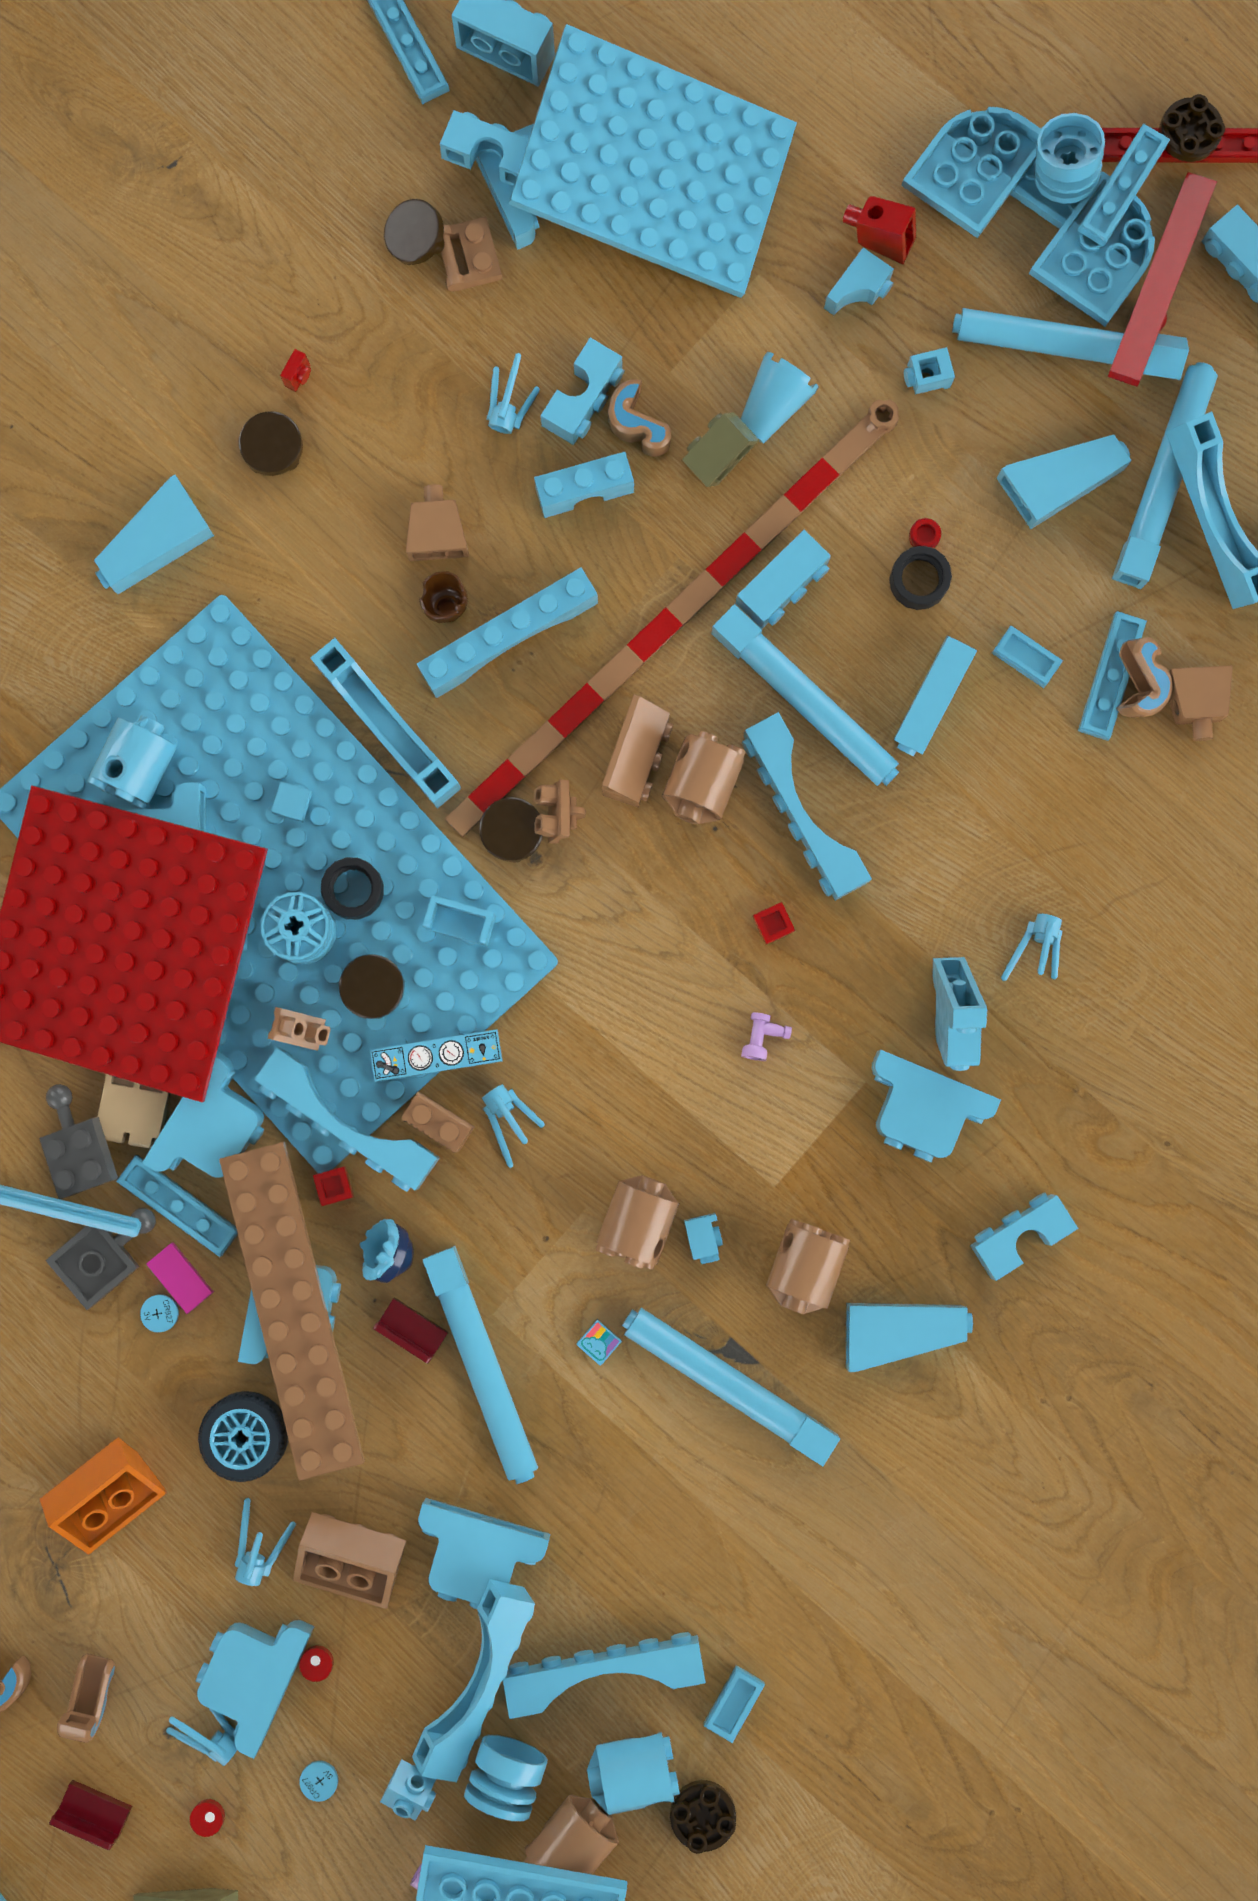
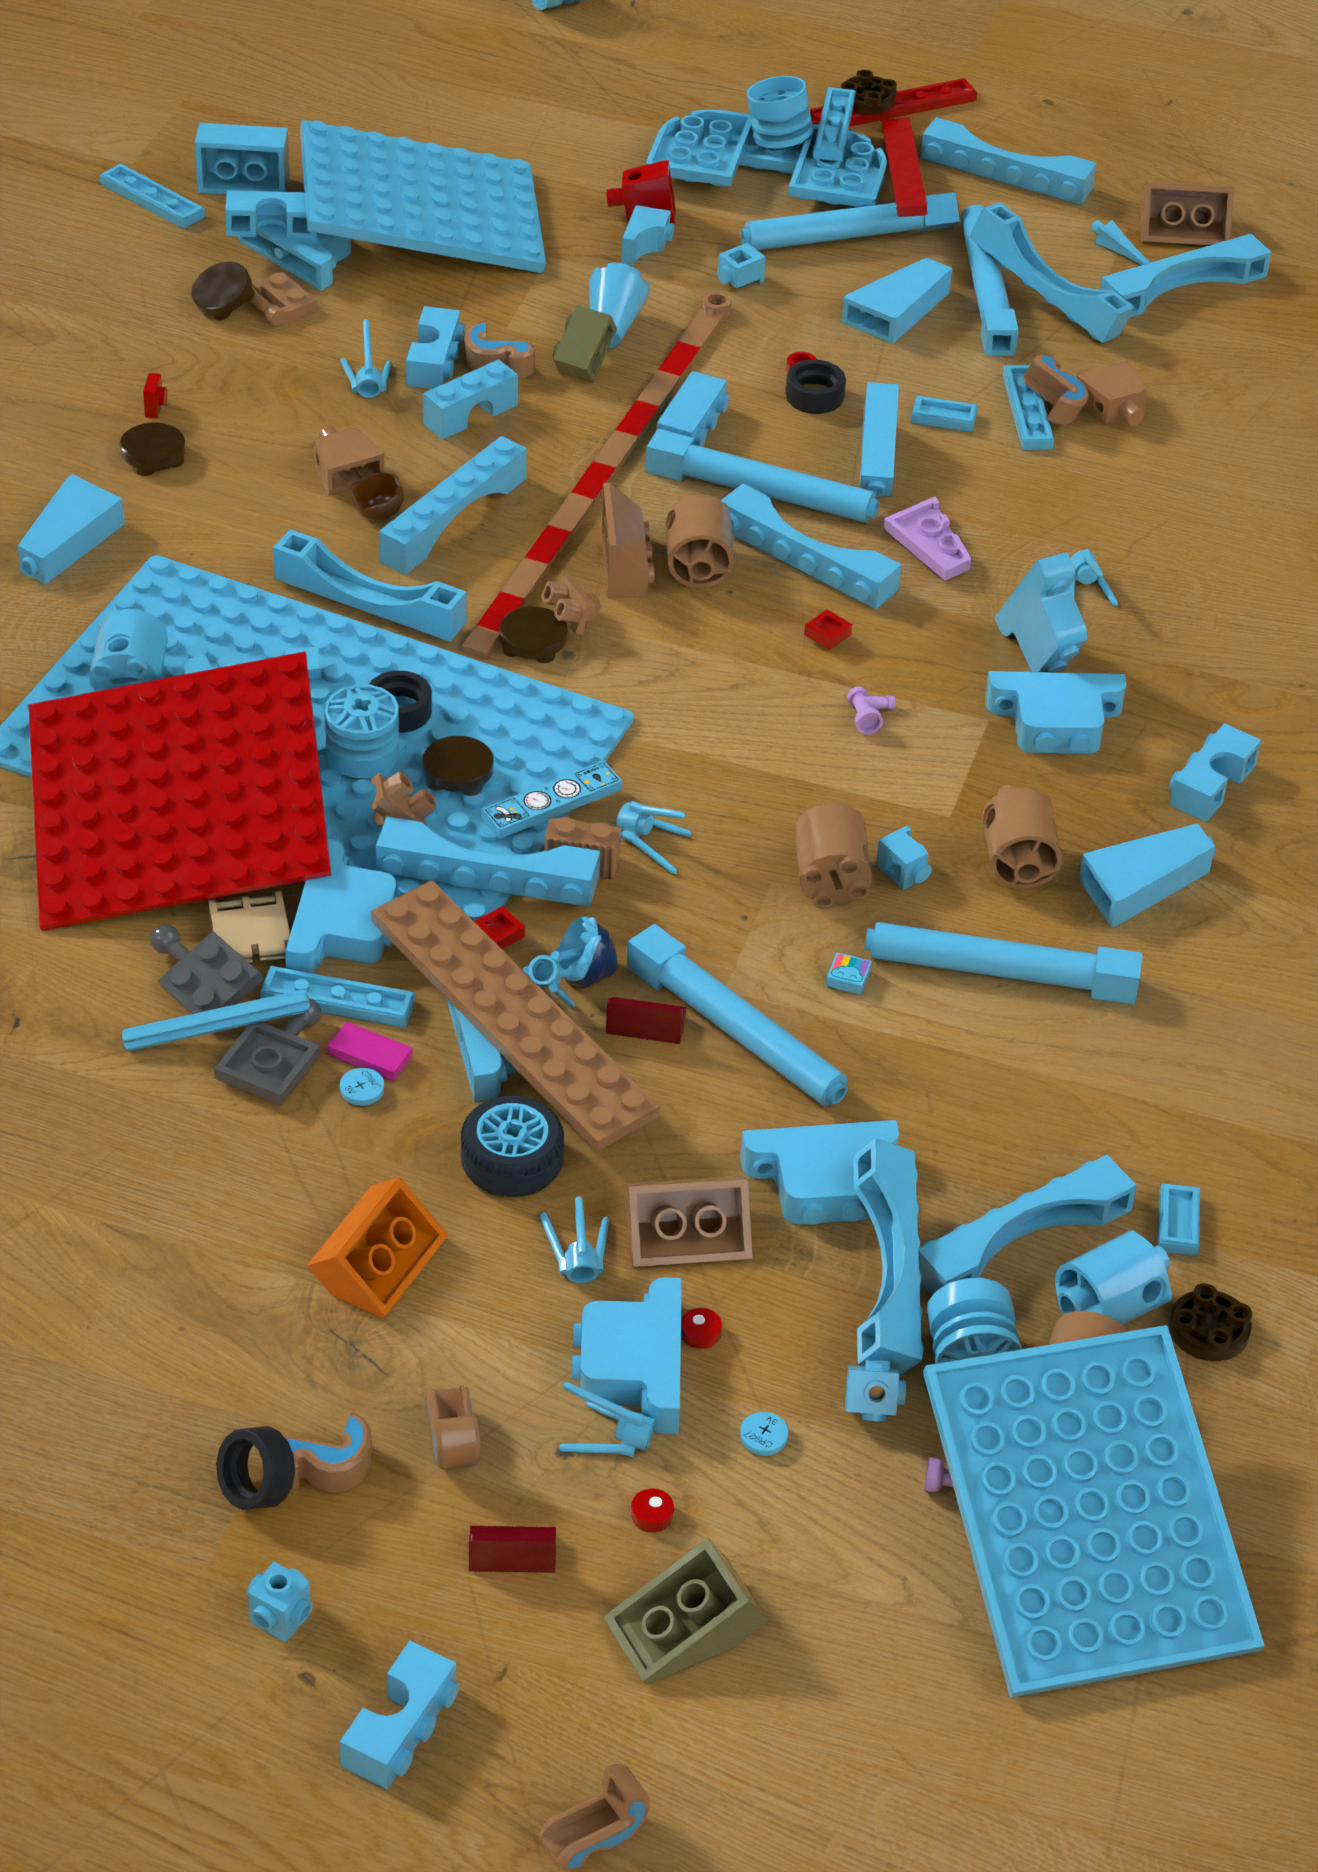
camera: 25 degrees left, 40 degrees down
medium azure panel [423,895,496,947] -> none
none -> medium azure plant [522,948,584,1008]
none -> lavender wing [883,496,972,581]

